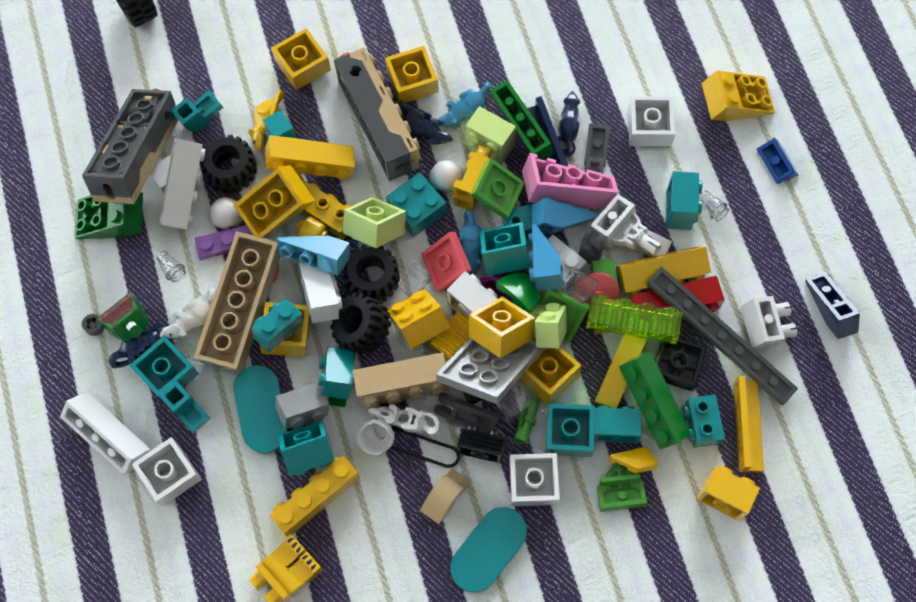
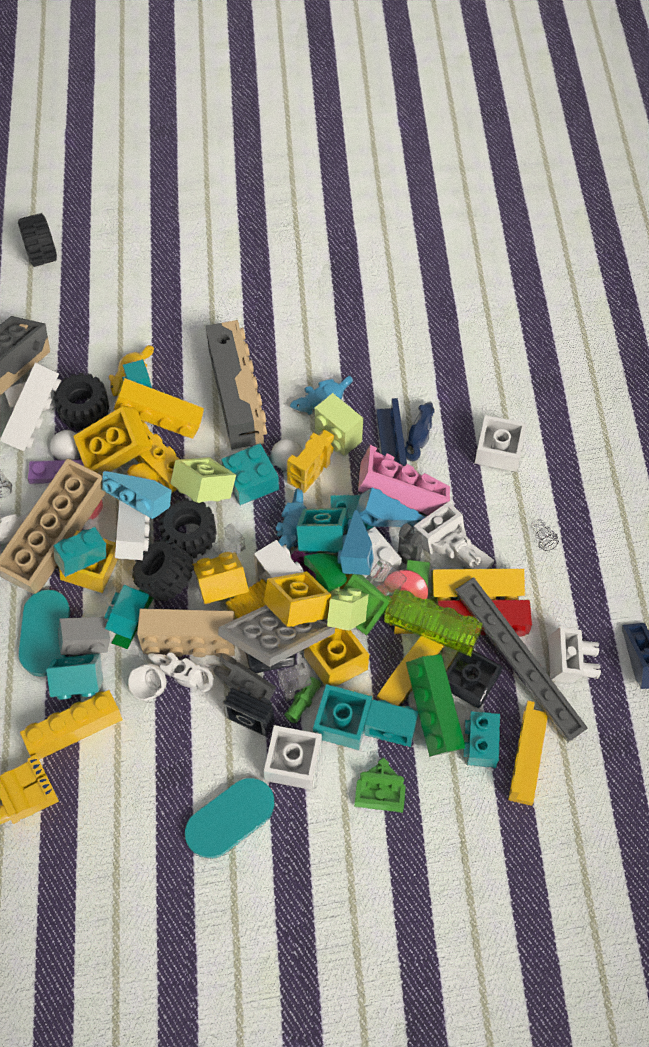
camera: 10 degrees right, 10 degrees down
teal brick [171,90,224,132] -> none
yellow brick [271,28,331,90] -> none
yellow brick [385,46,439,103] -> none
black piece [390,427,460,468] -> none
dark blue animal [398,100,453,145] -> none
tan brick [420,469,470,524] -> none
coral plate [421,232,472,292] -> none
bright green tile [471,158,525,219] -> none
green brick [490,80,555,160] -> none
dark grey hinge [584,123,610,174] -> none
yellow tile [608,446,658,474] -> none
teal brick [665,171,703,230] -> none
yellow brick [696,466,760,521] -> none
yellow slope [701,70,775,122] -> none
blue slope [756,137,799,184] -> none

